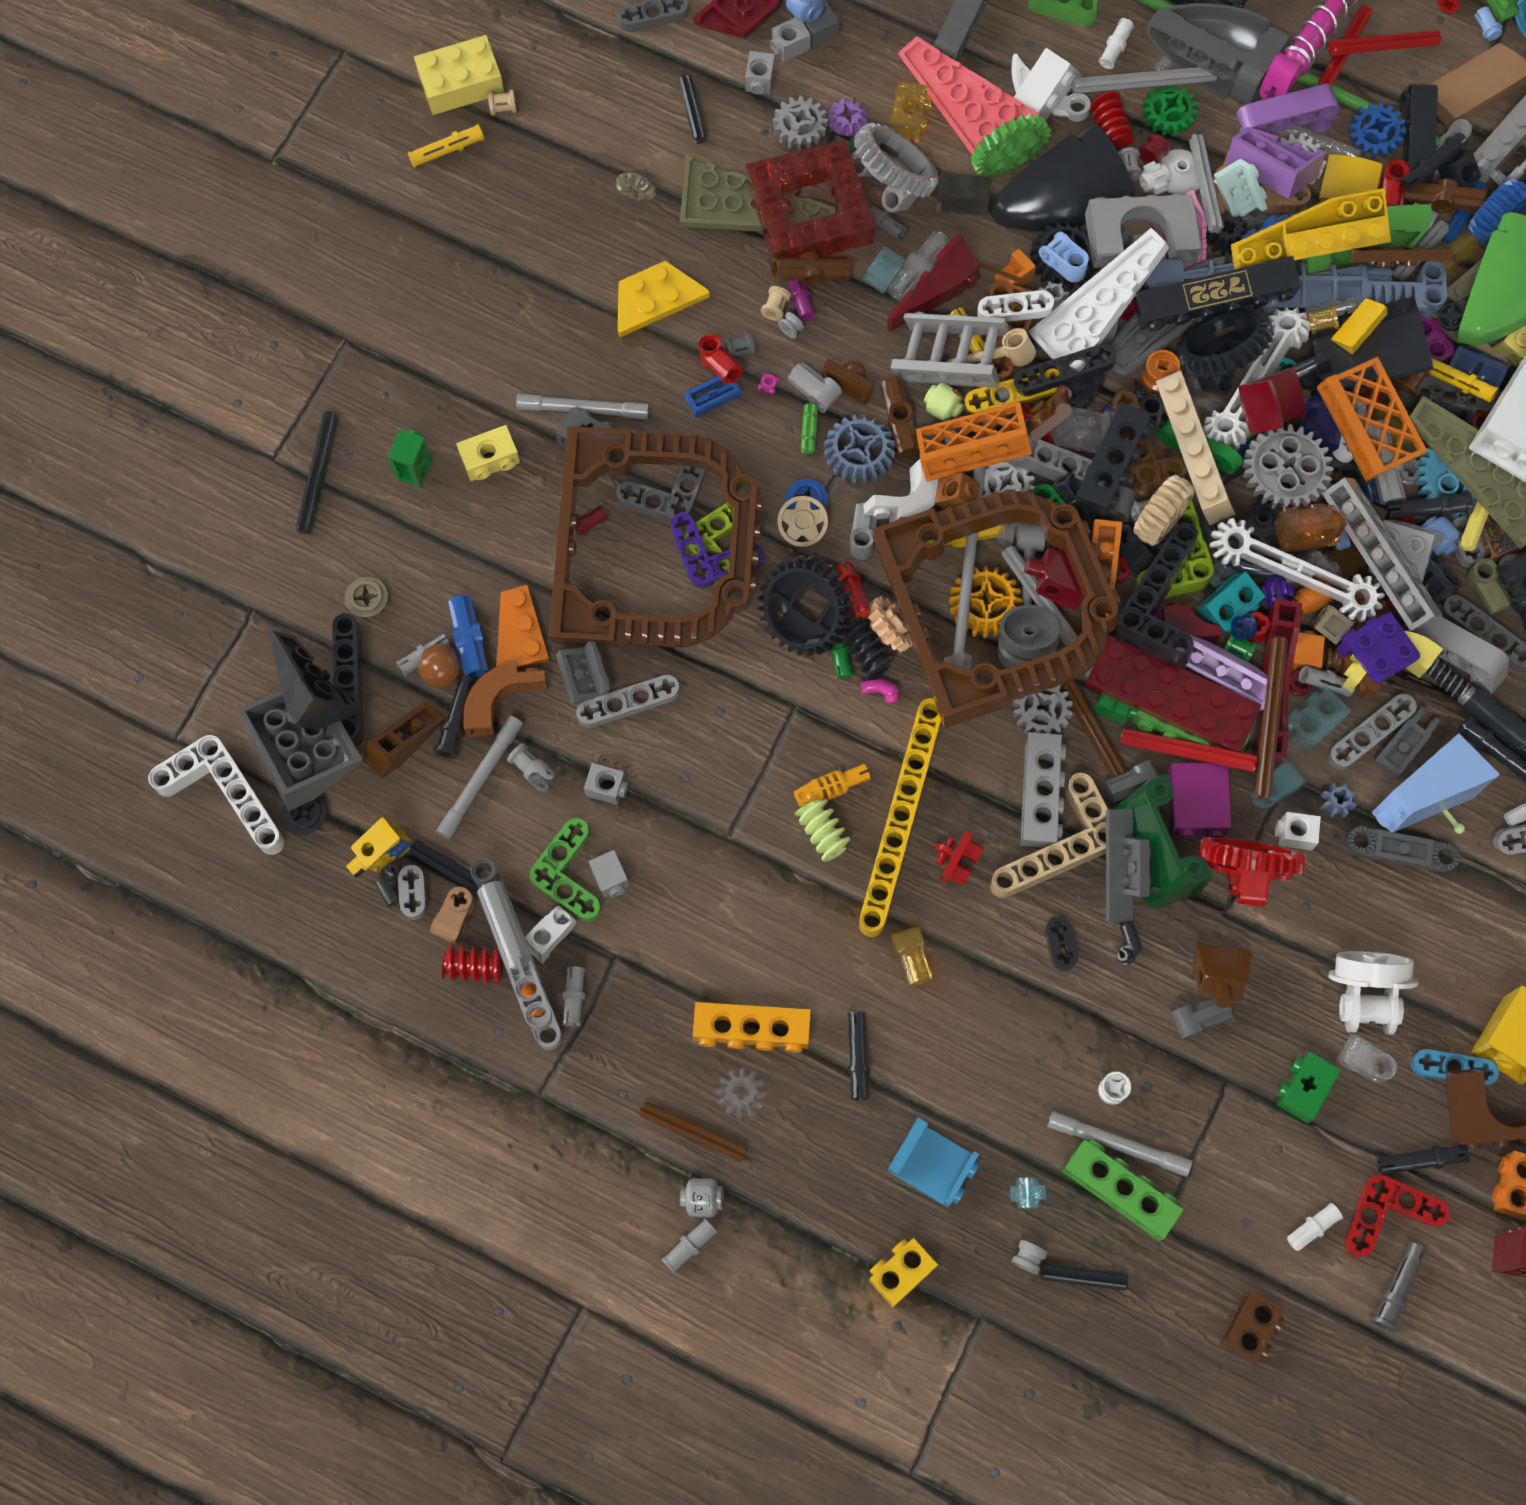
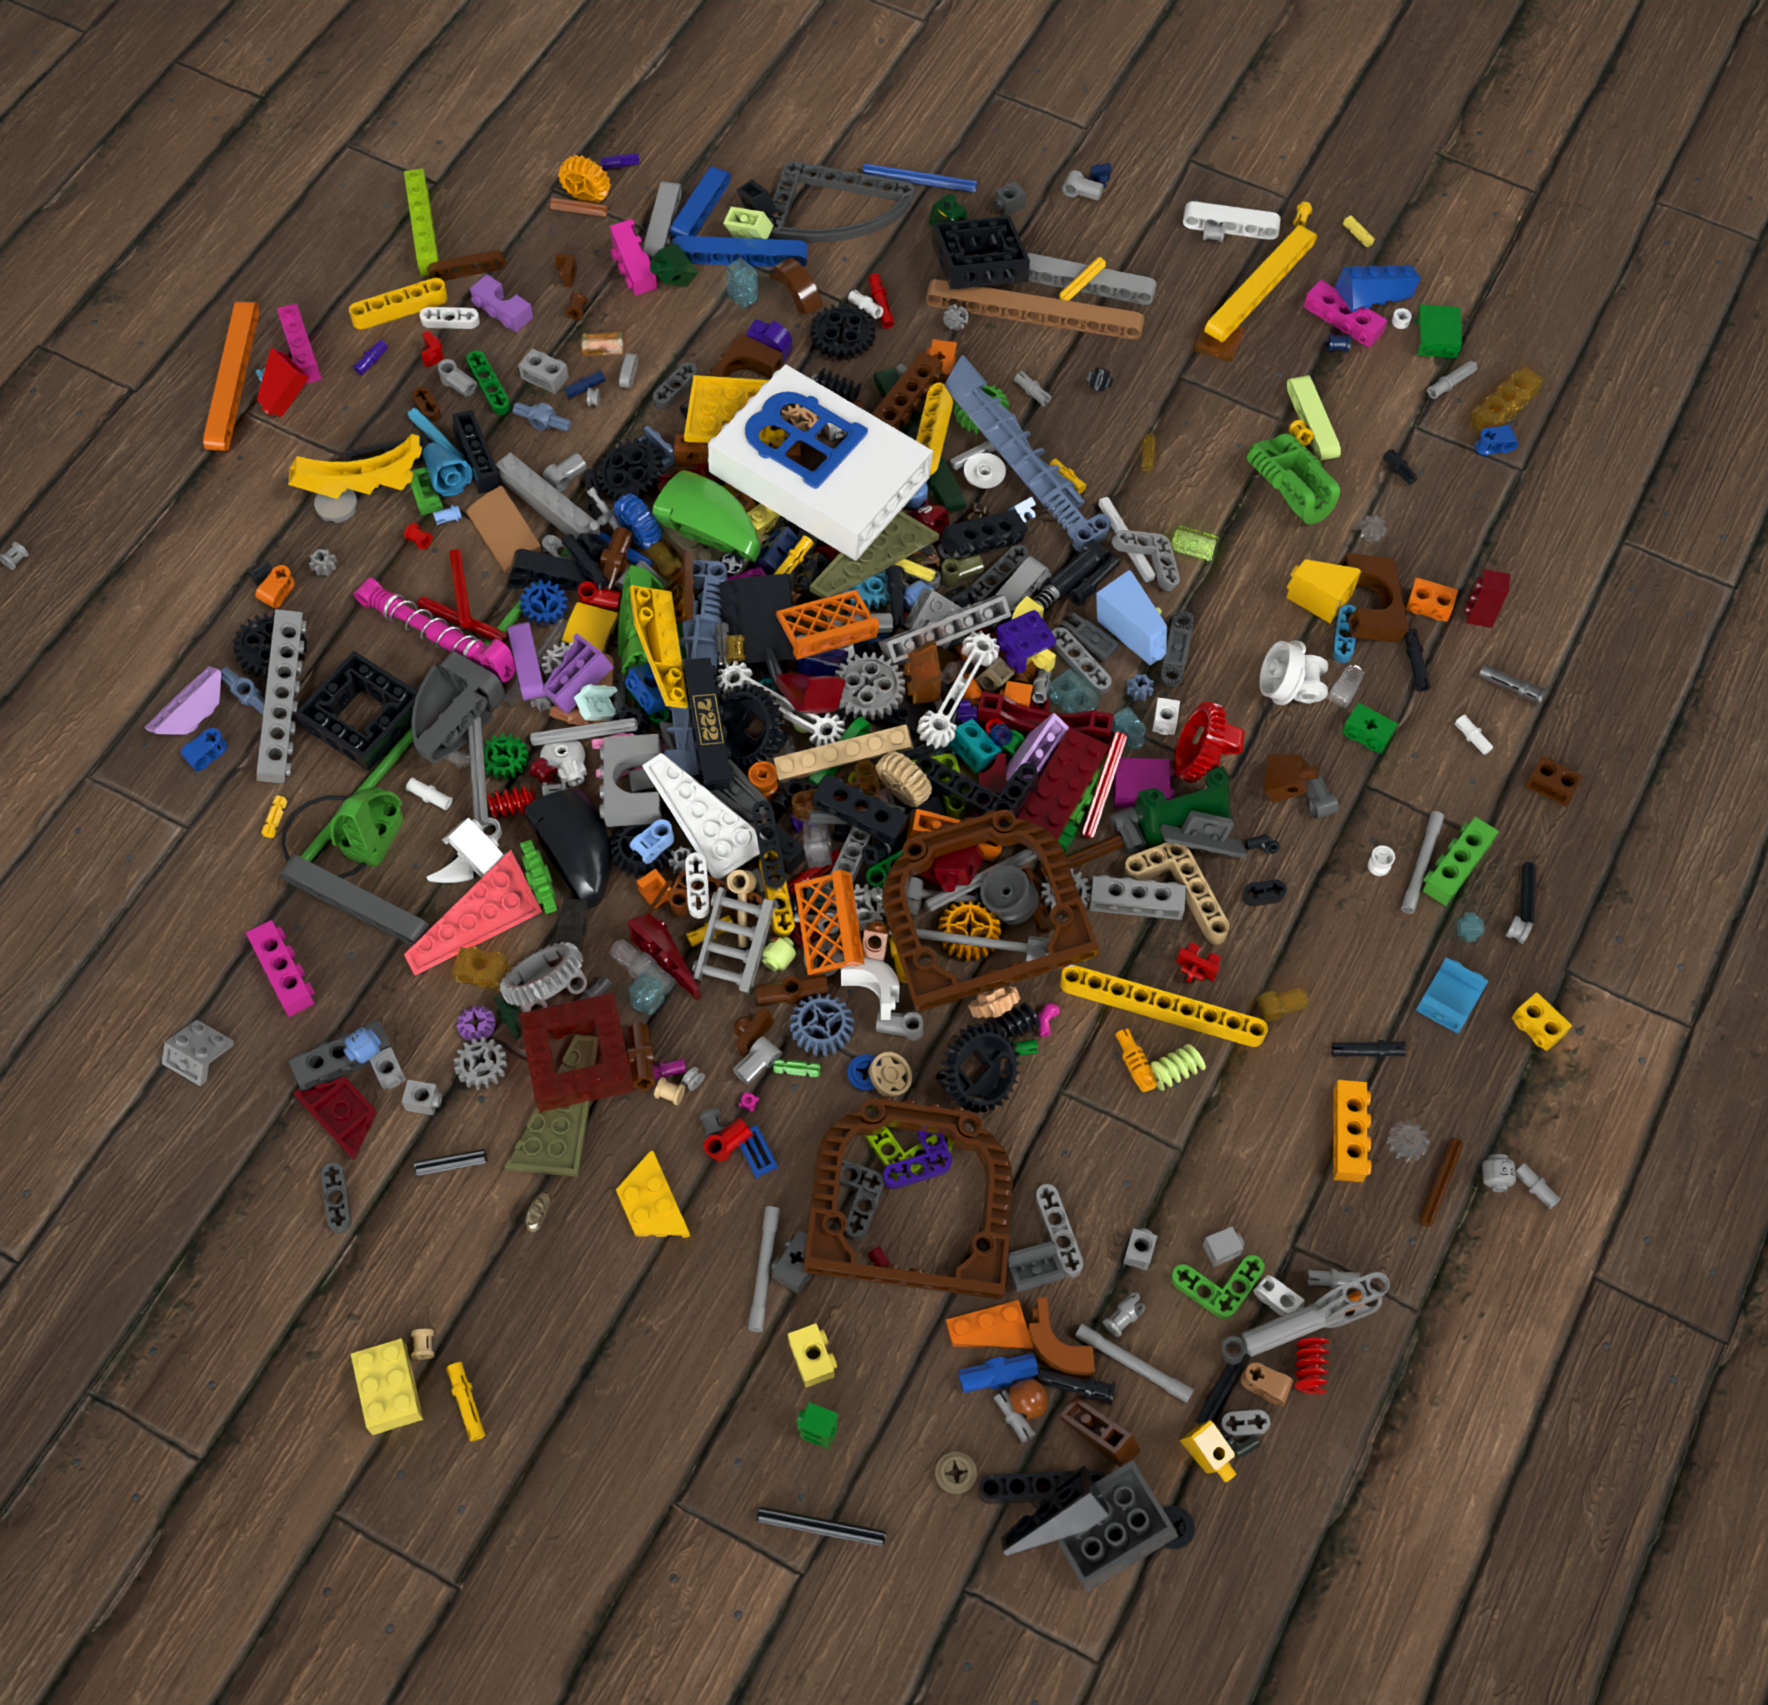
camera: 90 degrees left, 10 degrees down
white beam [148,735,285,855] -> none
red axle [837,561,871,619] -> none
reddish brown plate [1030,384,1072,441] -> none
reddish brown axle [1255,637,1288,800] -> none
yellow slope [1331,298,1387,355] -> none
red beam [1344,1175,1450,1258] -> none

